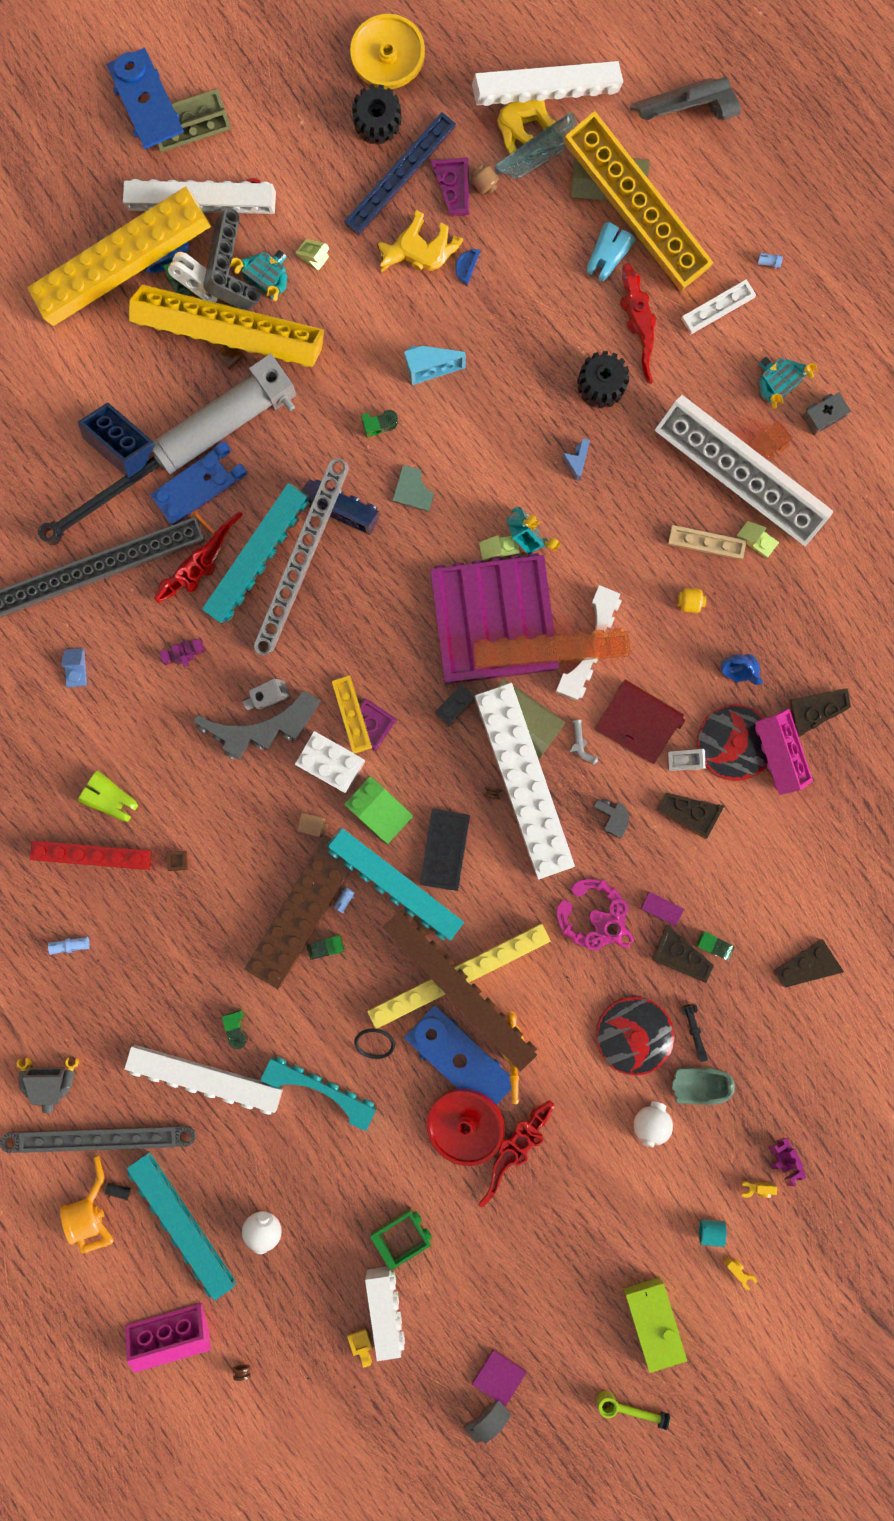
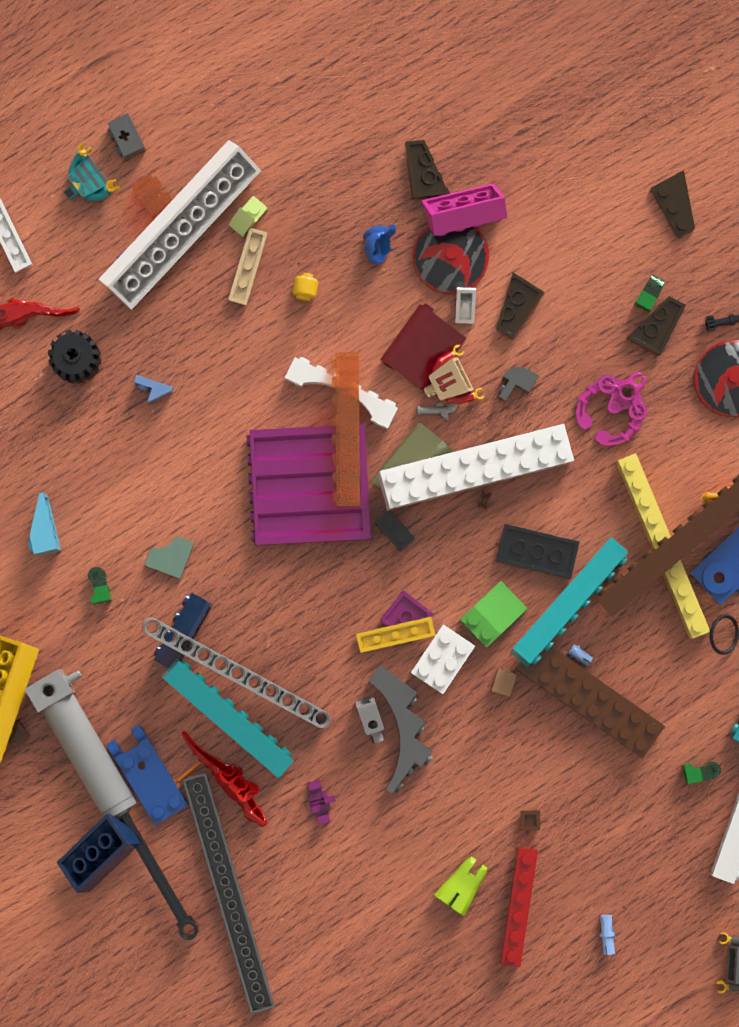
camera: 85 degrees left, 0 degrees up
medium blue slope [61,648,87,688] -> none
leg [306,934,345,960] -> none
yellowish green slope [479,535,520,561] -> none
teal torso [506,507,561,554] -> none
magenta tile [640,892,684,926] -> none
none -> torso [424,345,485,404]

